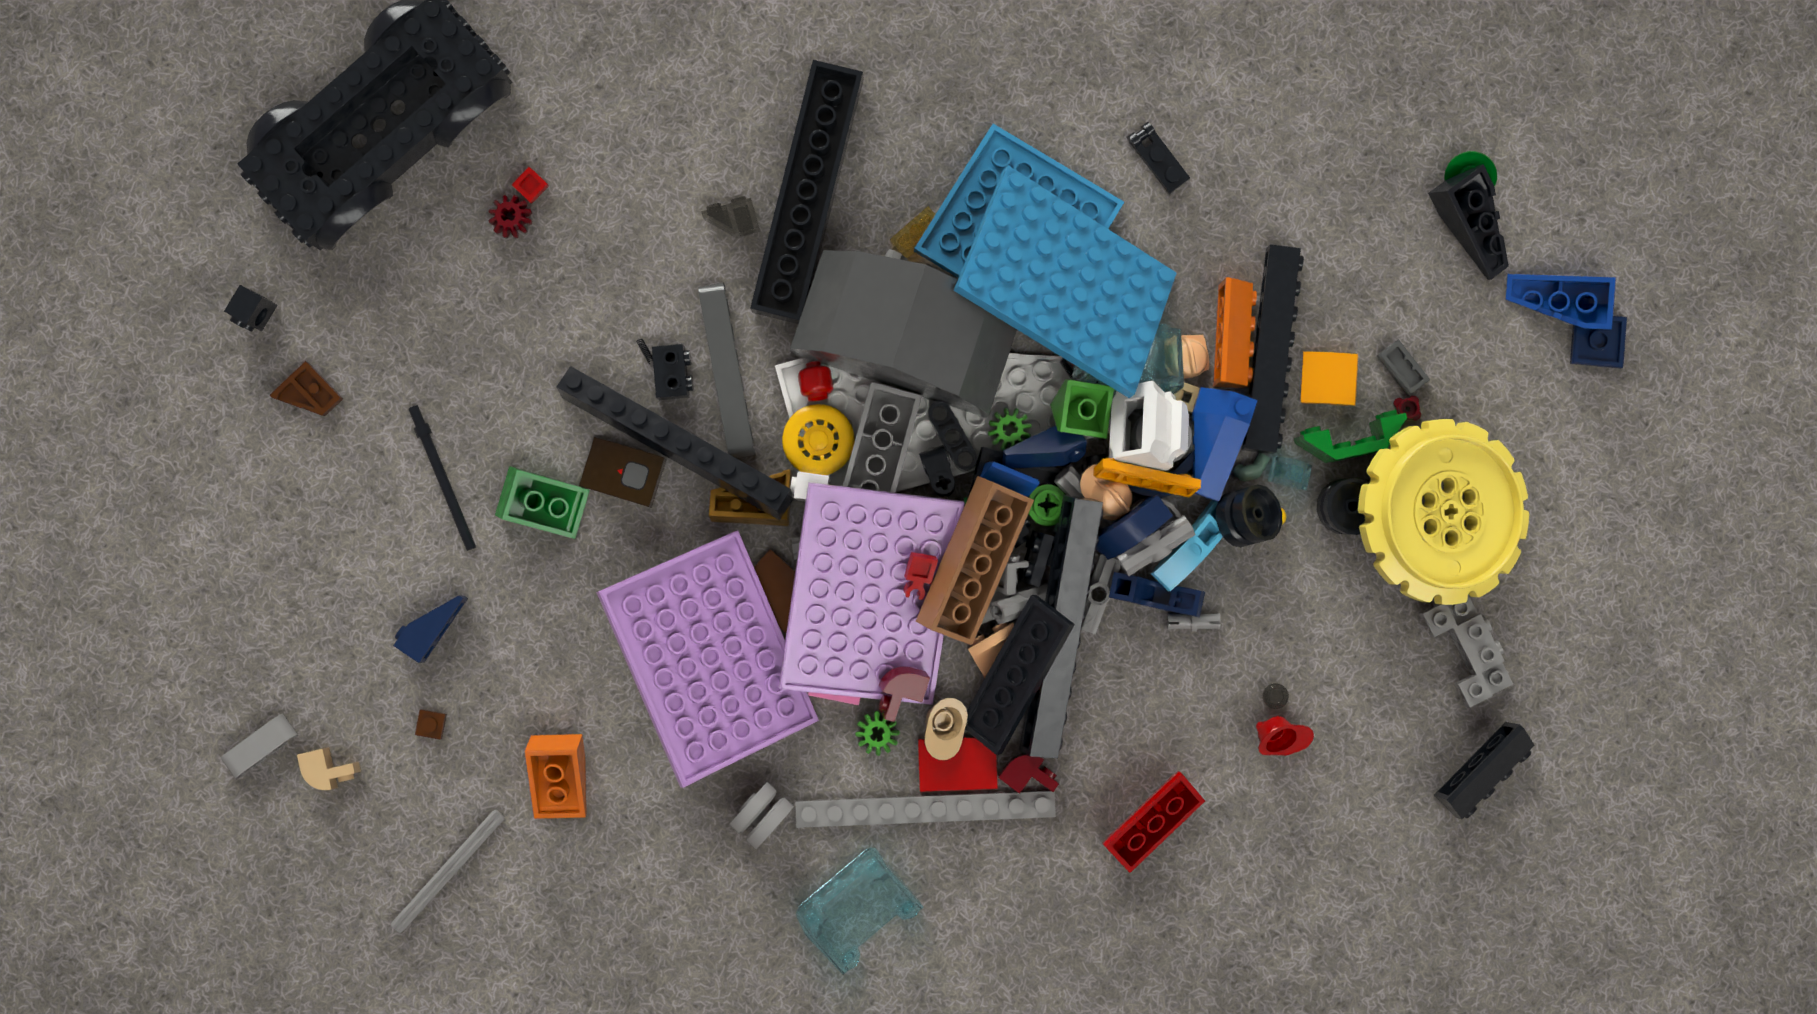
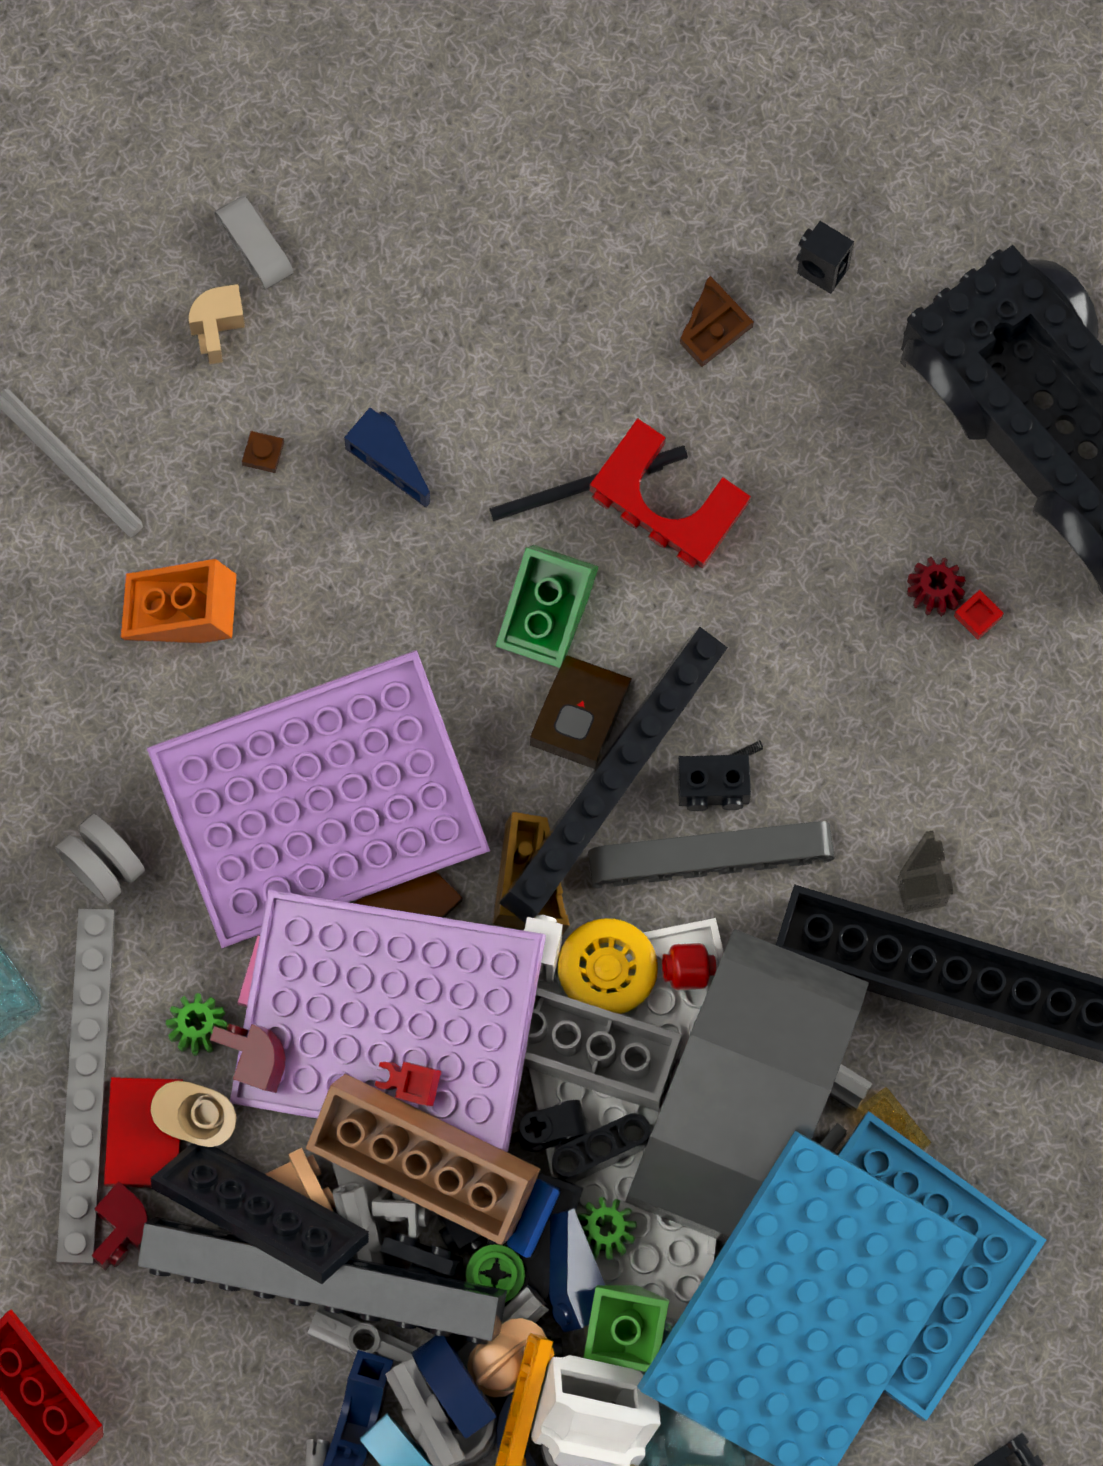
camera: 90 degrees right, 15 degrees down
none -> red arch [590,418,751,569]

